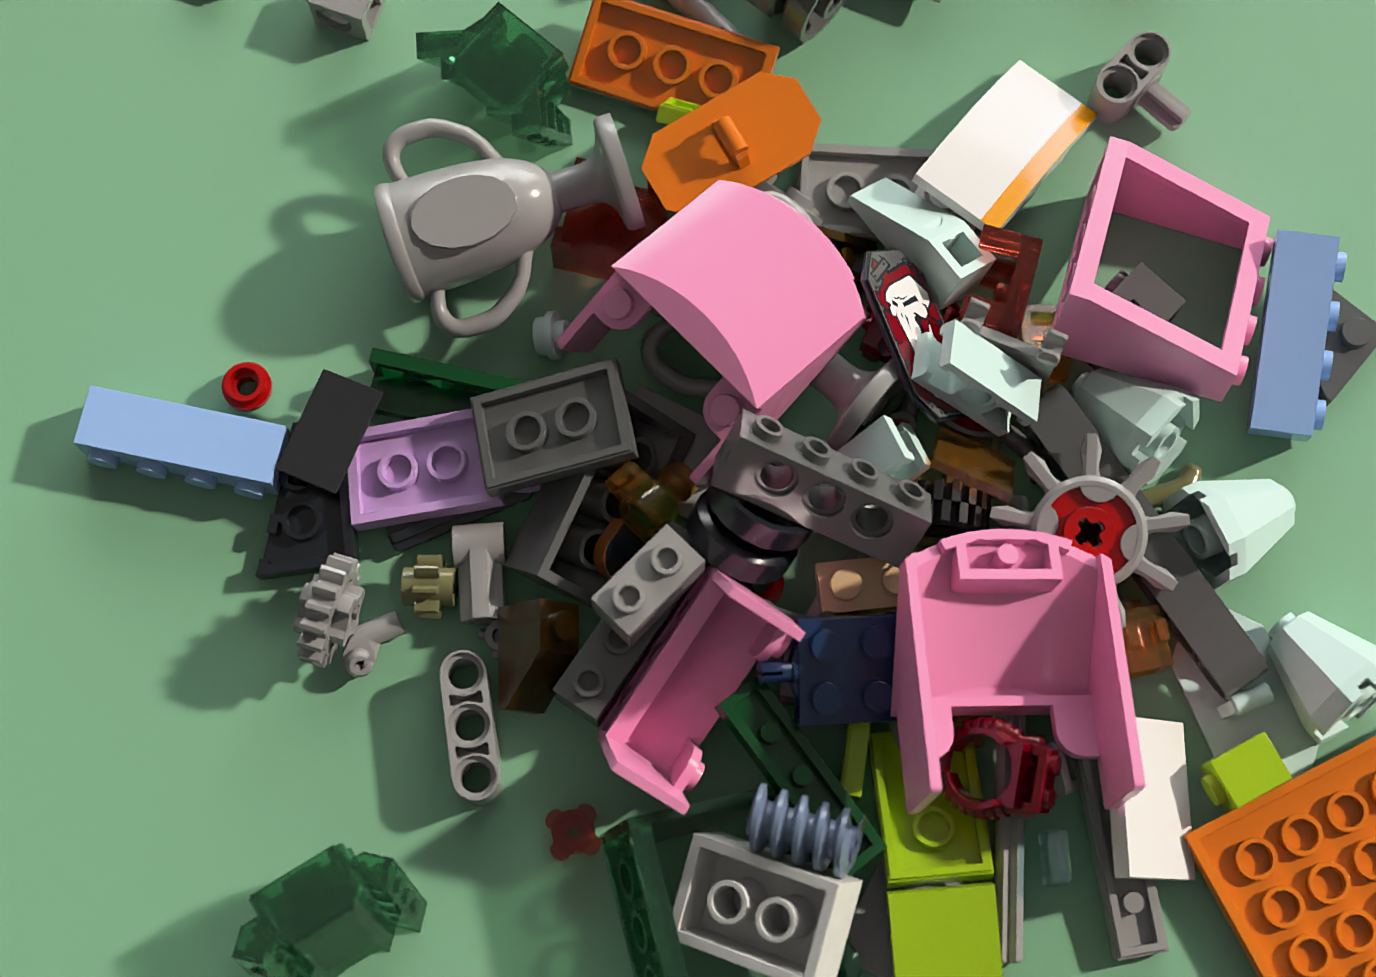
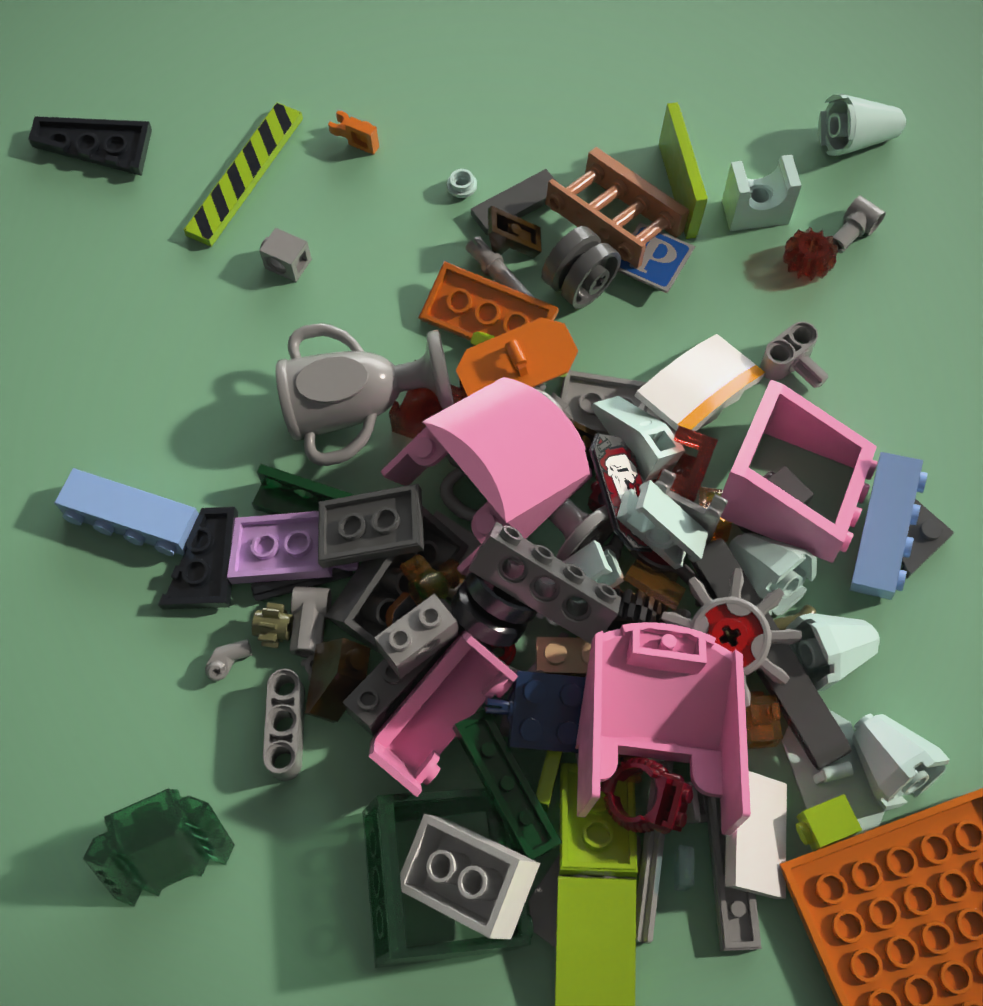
camera: 10 degrees right, 10 degrees down
red plate [221,362,273,412] -> none
black piece [276,369,383,494] -> none
light grey gear [293,553,365,668] -> none
clear green slope [416,2,572,147] -> none
light aqua plate [533,310,570,360] -> none
clear red plate [545,804,602,861] -> none
sand blue piece [746,783,866,879] -> none

